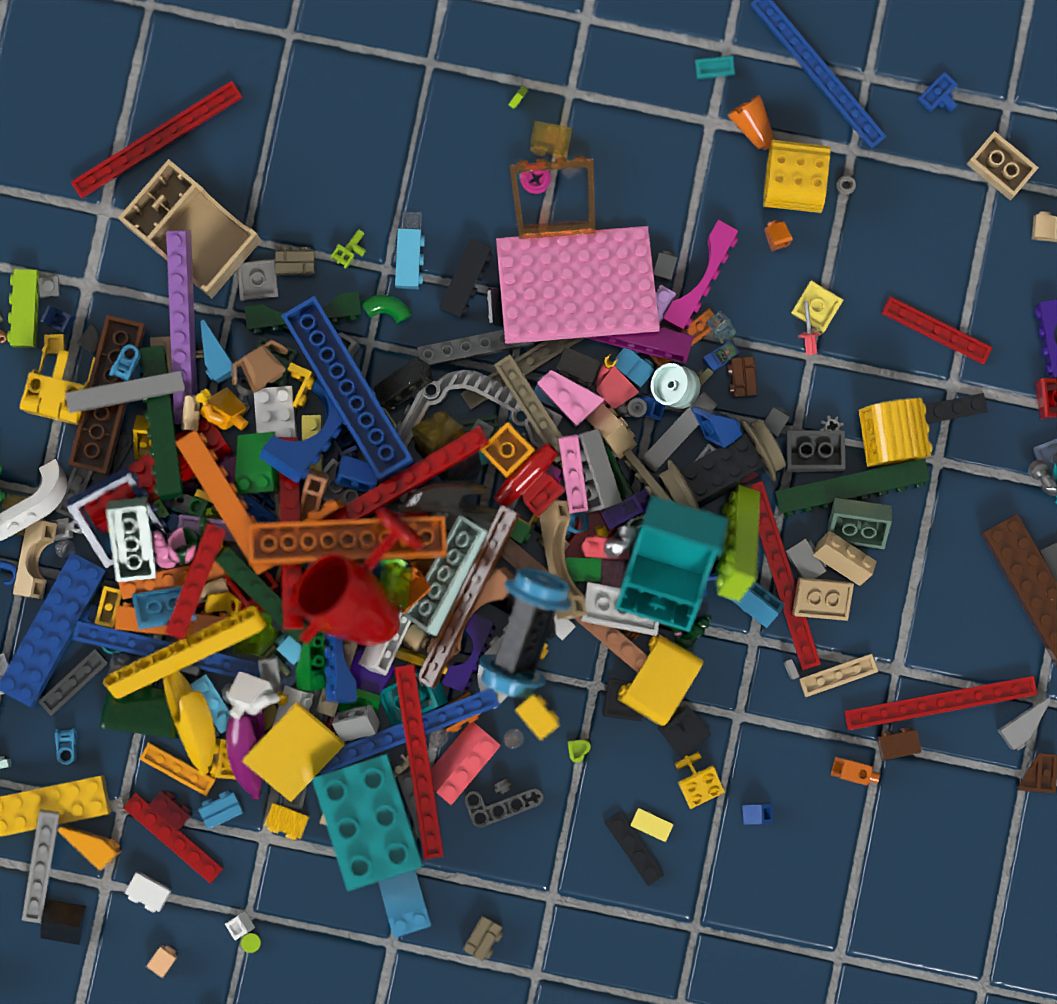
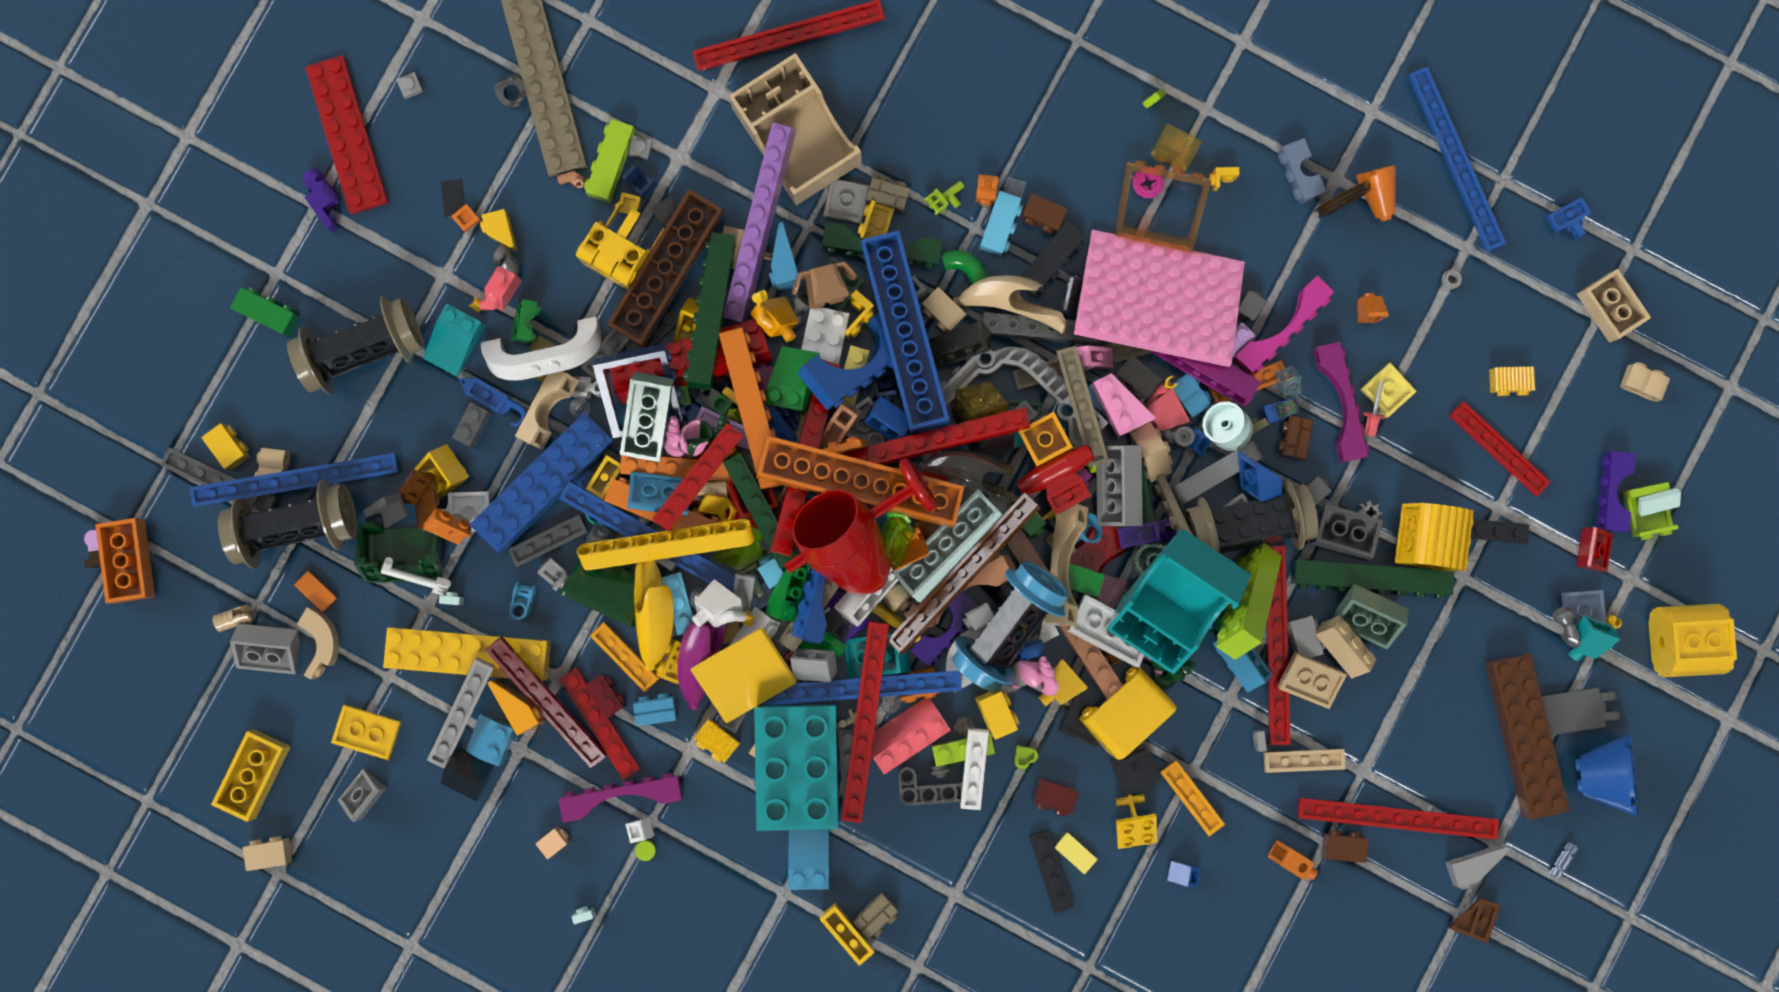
camera: 15 degrees right, 0 degrees up
light grey tile [65,371,185,413] -> none
dark azure piece [110,345,141,382] -> none
white brick [125,871,172,913] -> none
tan hinge [181,395,200,430] -> none
bright pink tile [558,434,588,514] -> none
torso [582,525,638,559] -> none
teal tile [695,56,735,79] -> none
yellow piece [763,139,831,213] -> none
none -> dark azure slope [466,713,515,766]
none -> dark red plate [485,636,607,768]
none -> light grey bracket [537,557,569,591]
none -> magenta arch [559,772,683,823]
none -> yellow brick [820,902,875,966]
none -> clear smoke brick [824,607,853,641]
none -> yellow bracket [858,200,894,240]
none -> tan brick [921,287,966,334]
none -> lime brick [931,733,995,767]
none -> tan piece [953,275,1066,334]
none -> white tile [960,728,989,810]
none -> light grey brick [962,603,994,631]
none -> orange brick [975,174,998,206]
none -> bright pink hair [1000,656,1059,696]
none -> blue brick [1016,638,1045,661]
none -> reddish brown brick [1021,193,1068,235]
none -> clear red brick [1032,778,1079,817]
none -> yellow torso [1038,659,1088,706]
none -> bright pink slope [1076,345,1114,370]
none -> light orange plate [1160,760,1225,836]
none -> yellow bracket [1209,167,1239,191]
none -> sand blue arch [1278,138,1327,205]
none -> magenta arch [1312,342,1369,463]
none -> dark brown wedge [1314,181,1372,219]
none -> yellow brick [1489,366,1535,397]

